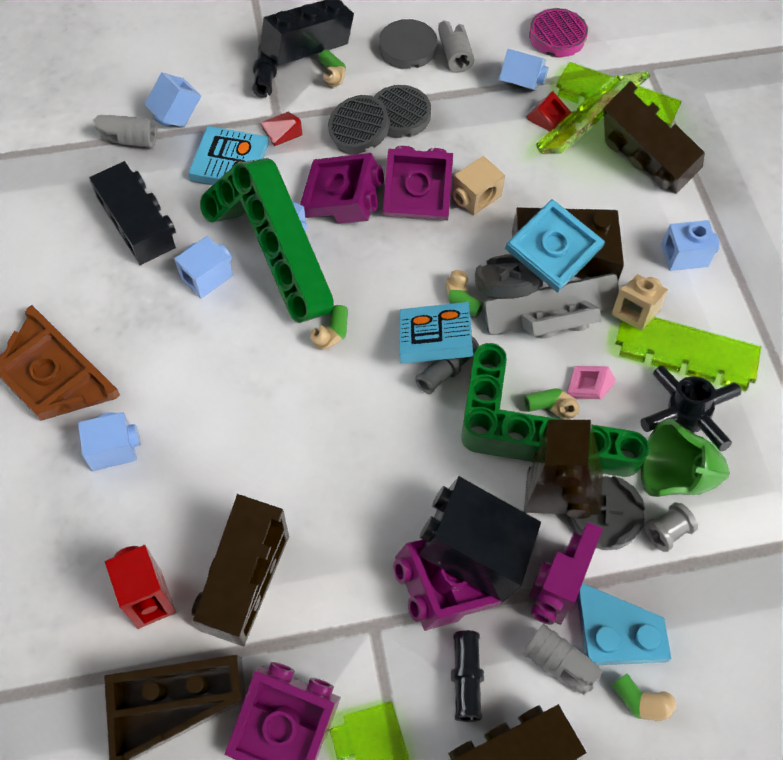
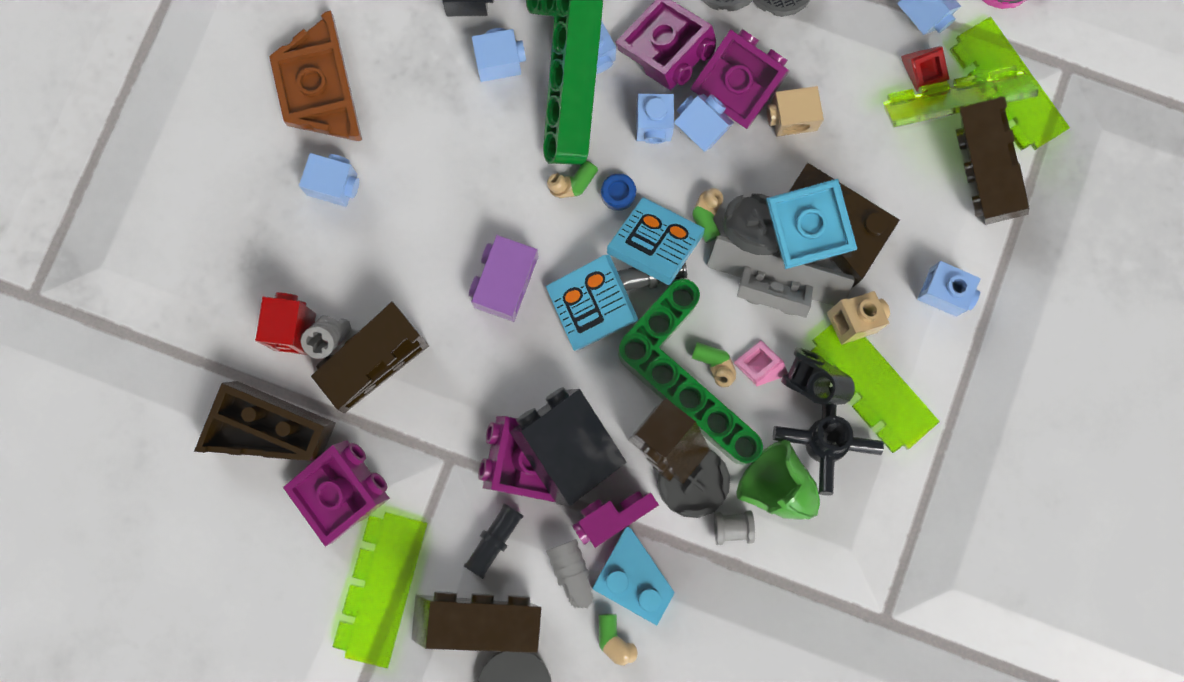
camera: 30 degrees right, 20 degrees up
none -> light grey hinge [301,315,351,359]
none -> medium lavender brick [469,235,539,322]
none -> medium azure tile [546,255,639,351]
none -> blue tile [601,174,636,211]
none -> light blue brick [636,94,674,144]
none -> light blue brick [674,94,734,152]
none -> black piece [781,347,855,405]

